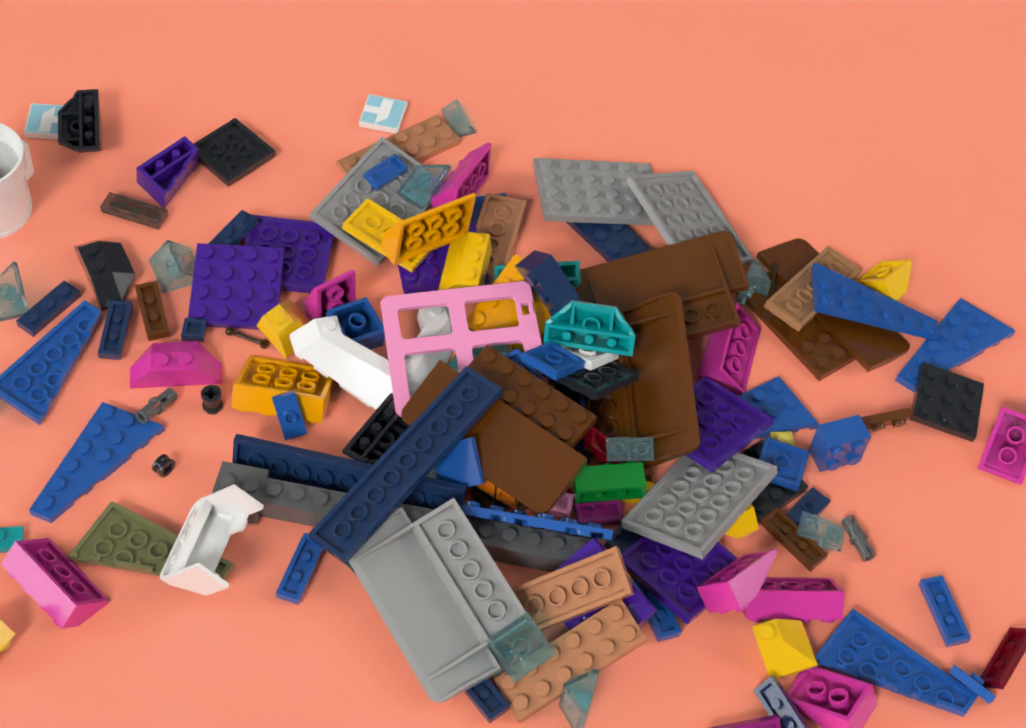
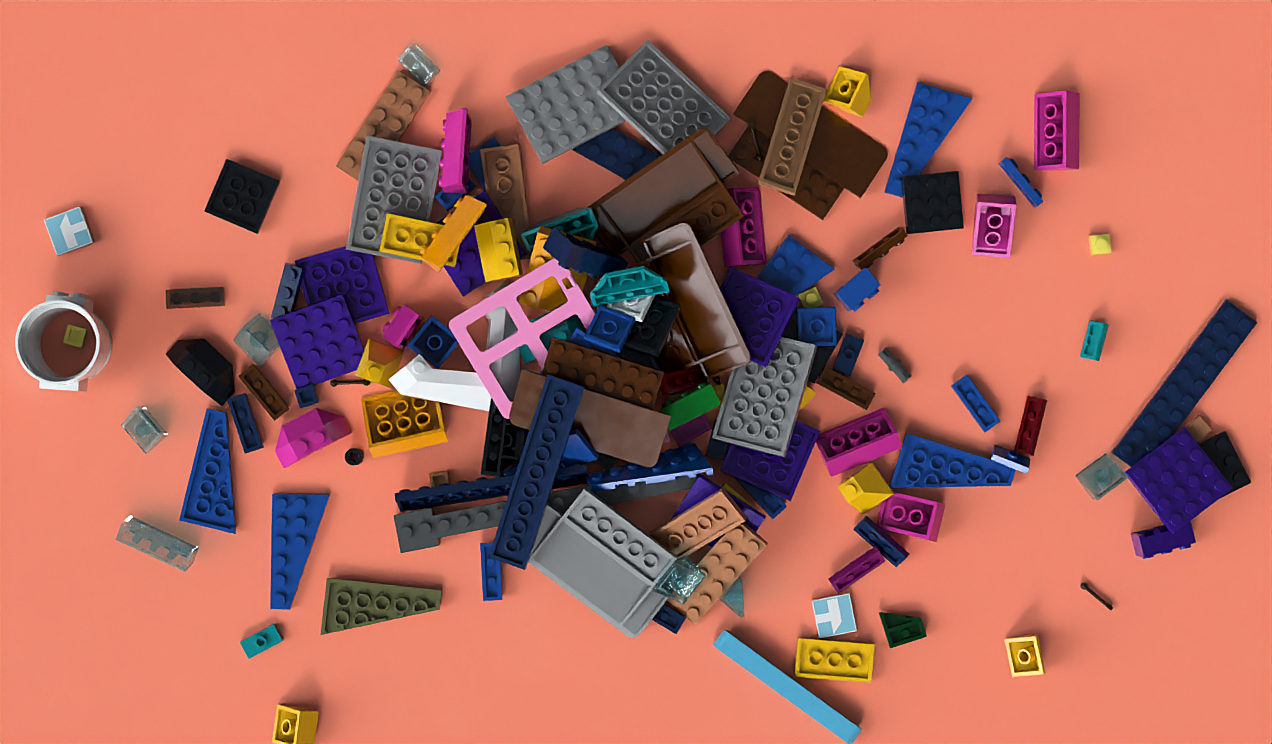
camera: 20 degrees left, 35 degrees up
dark pink slope [1,538,110,629] -> none
dark blue plate [16,280,81,337] -> none
black wedge [58,89,103,153] -> none
dark grey pin [135,387,177,424] -> none
dark purple wedge [136,136,199,209] -> none
black bush [152,454,176,478] -> none
white windscreen [160,484,264,596] -> none
blue plate [272,390,307,440] -> none
tile [359,94,407,134] -> none
blue tile [363,154,408,191] -> none
clear light blue slope [397,164,451,211] -> none
clear light blue slope [606,437,654,462] -> none
dark pink slope [696,548,777,614] -> none
clear light blue slope [736,259,771,305] -> none
clear light blue slope [797,511,845,552] -> none
blue wing [811,262,939,341] -> none

